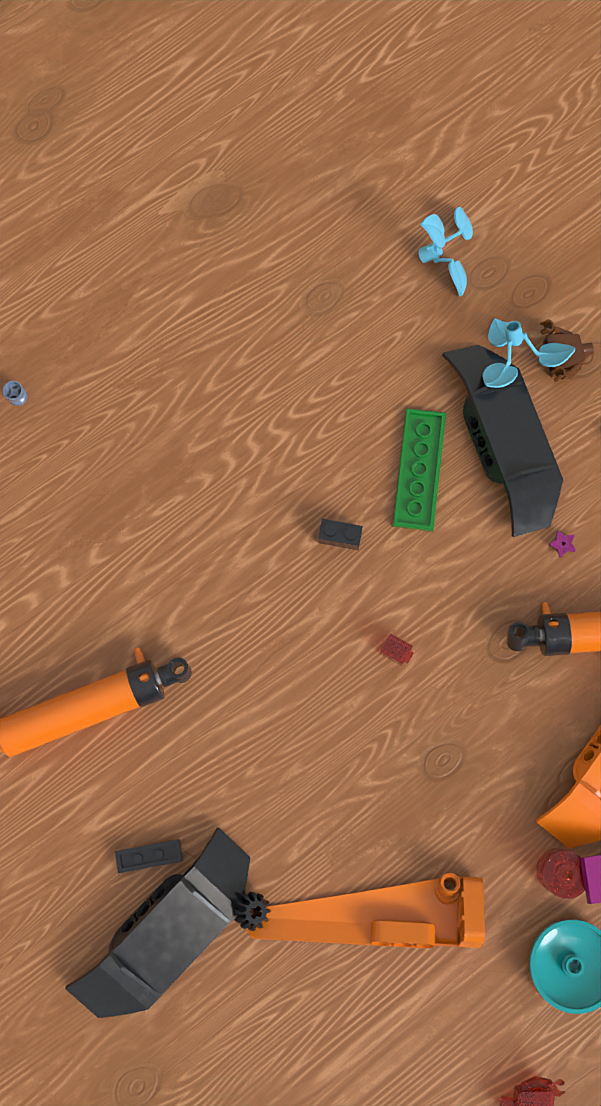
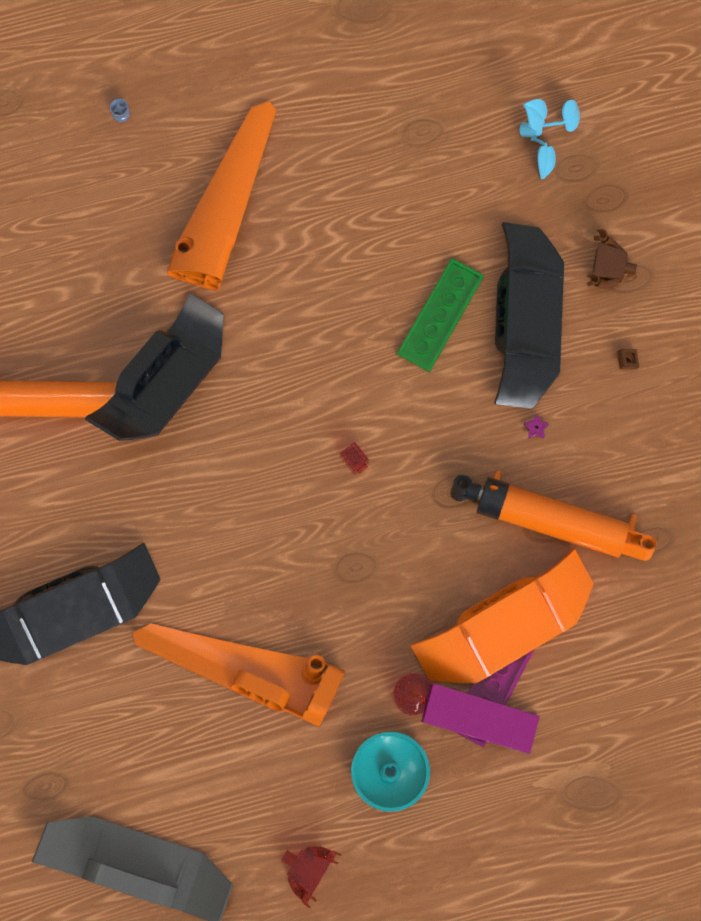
camera: 15 degrees right, 0 degrees up
black plate [115,839,183,873] -> none
black gear [233,891,271,931] -> none
black brick [318,519,363,550] -> none
medium azure plant [483,318,575,388] -> none
none -> black piece [85,294,224,441]
none -> orange panel [167,101,277,291]

